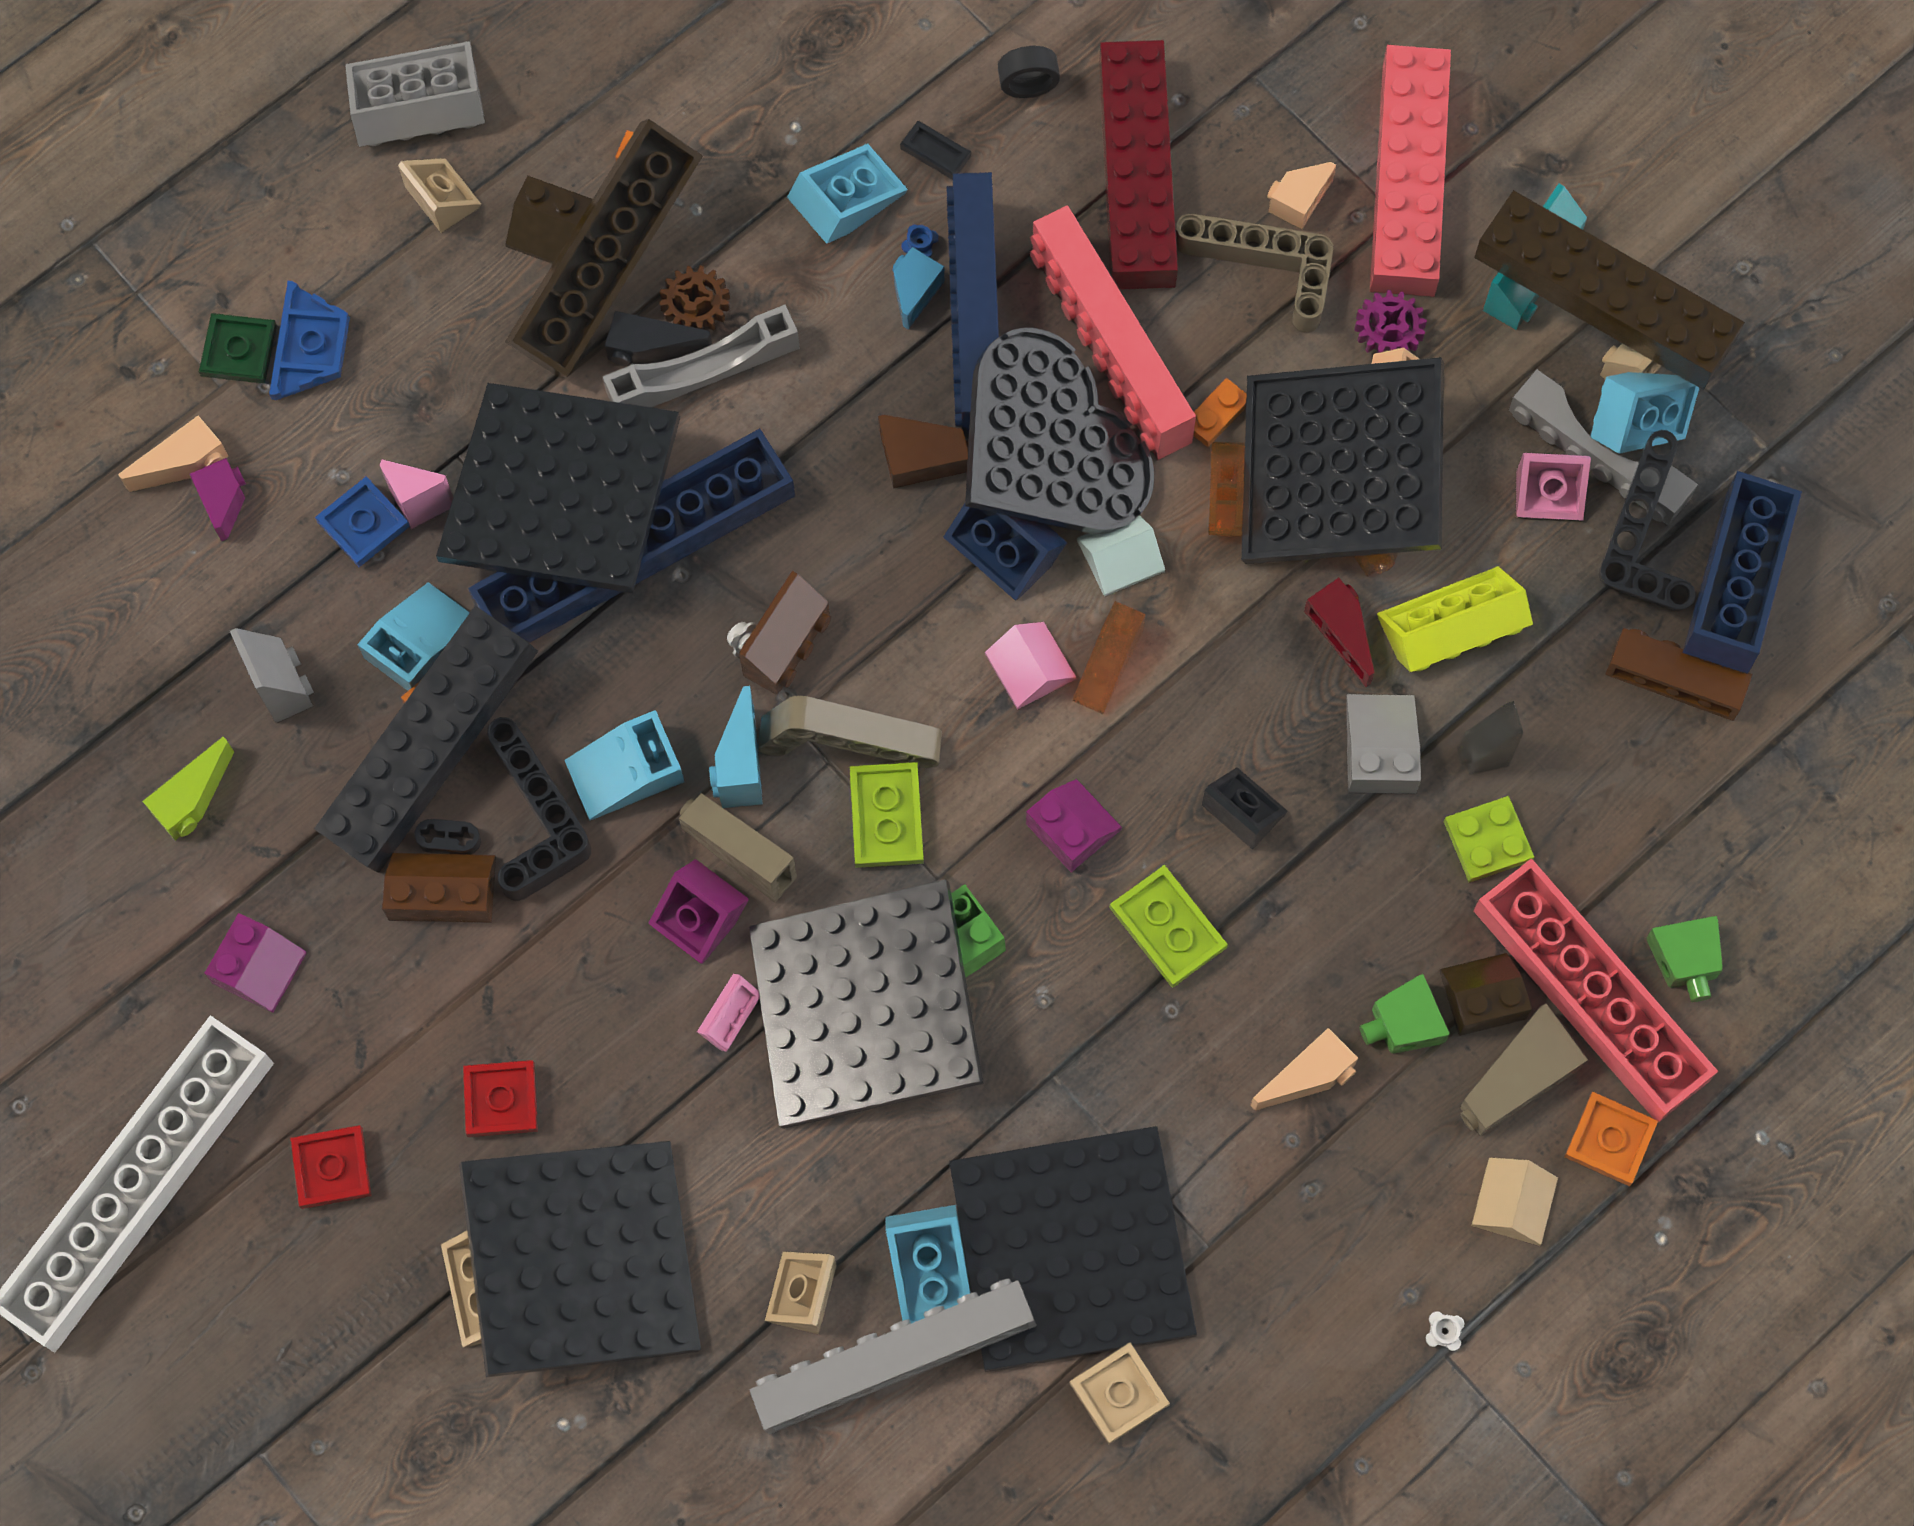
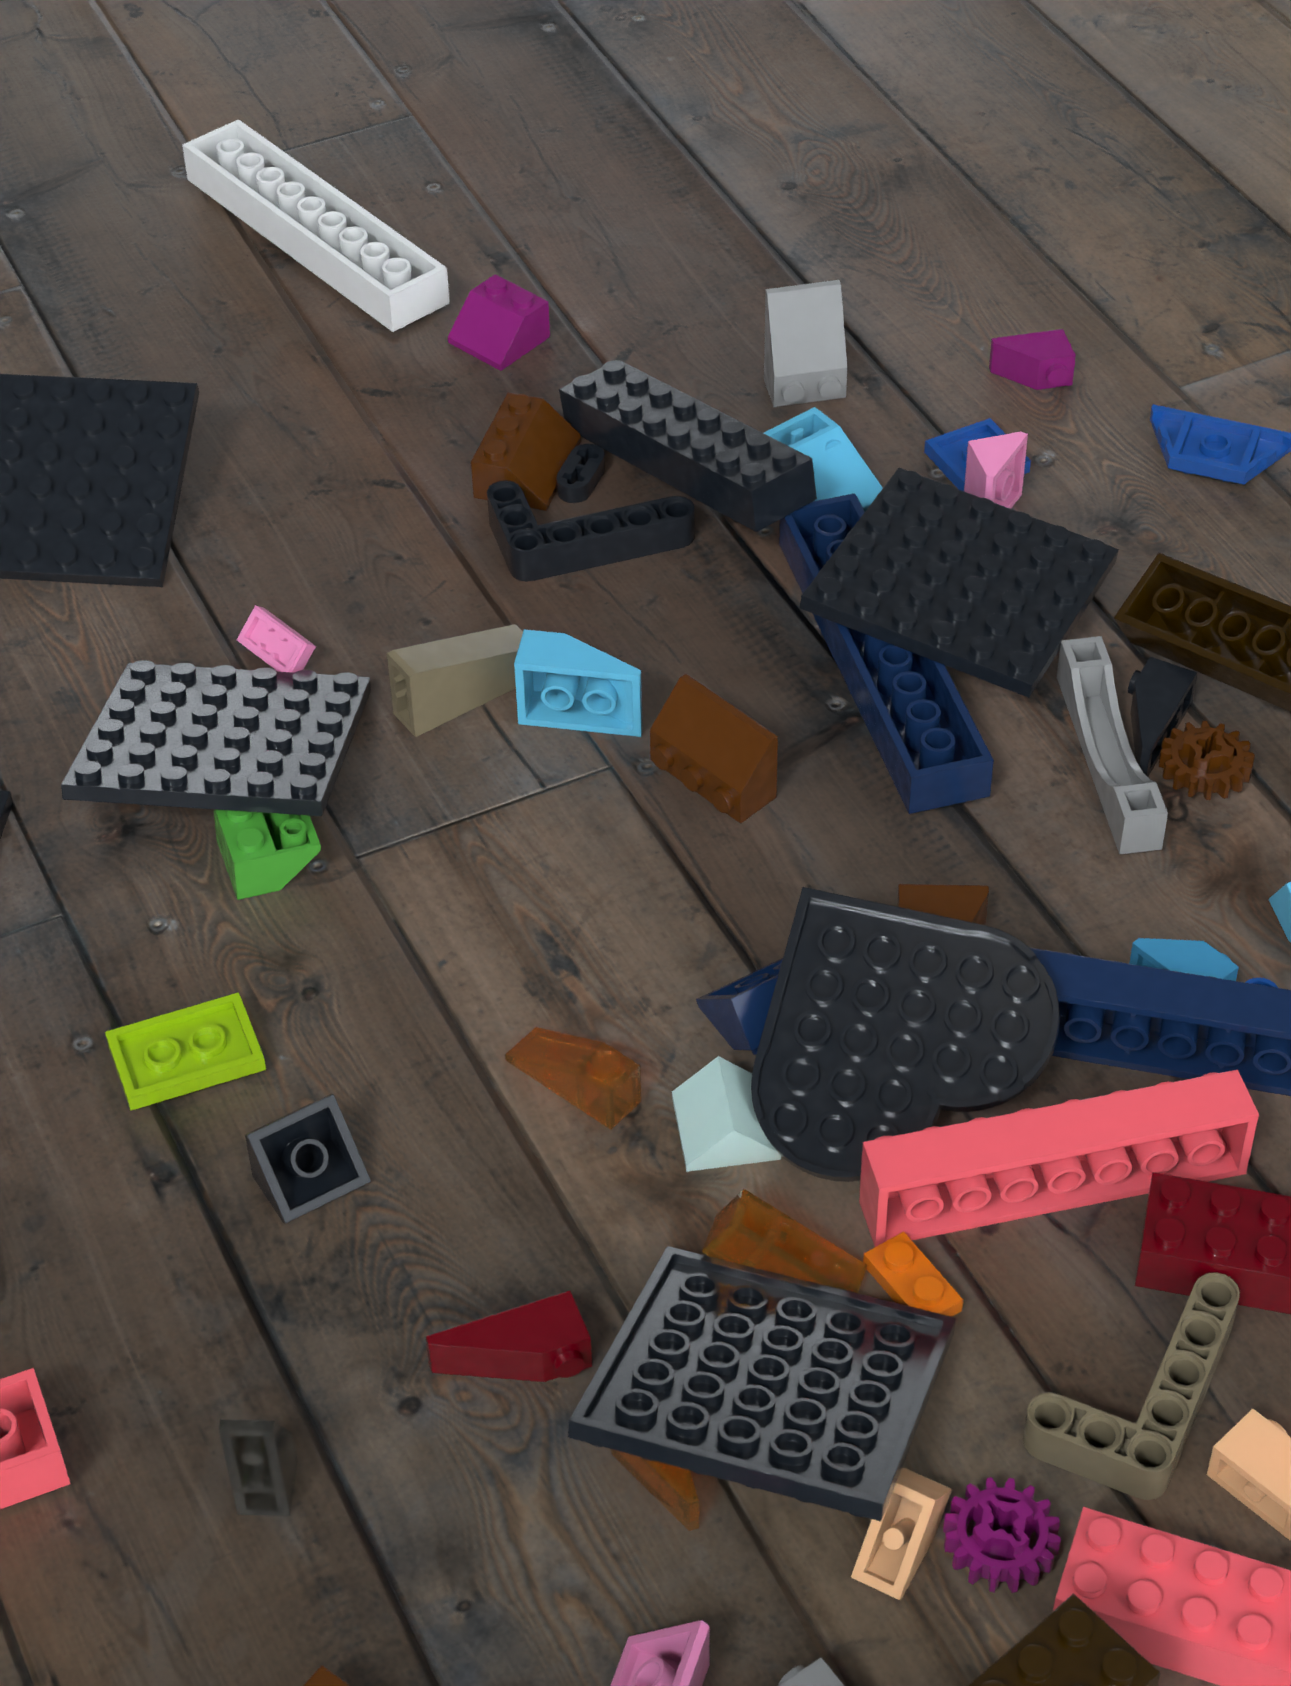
camera: 105 degrees right, 25 degrees down
light nougat slope [118,415,228,492] -> none
lime slope [142,737,234,840] -> none
dark green tile [199,313,277,384] -> none
red plate [290,1125,372,1209] -> none
red plate [463,1060,538,1137] -> none
medium azure slope [564,710,684,821] -> none
magenta slope [648,859,749,964] -> none
dark tan beam [758,696,942,768] -> none
lime plate [850,762,924,868] -> none
bright pink slope [985,622,1076,710] -> none
magenta slope [1026,779,1122,872] -> none
light grey slope [1346,694,1421,794] -> none
neon yellow slope [1377,566,1533,672] -> none
lime plate [1444,796,1535,883] -> none

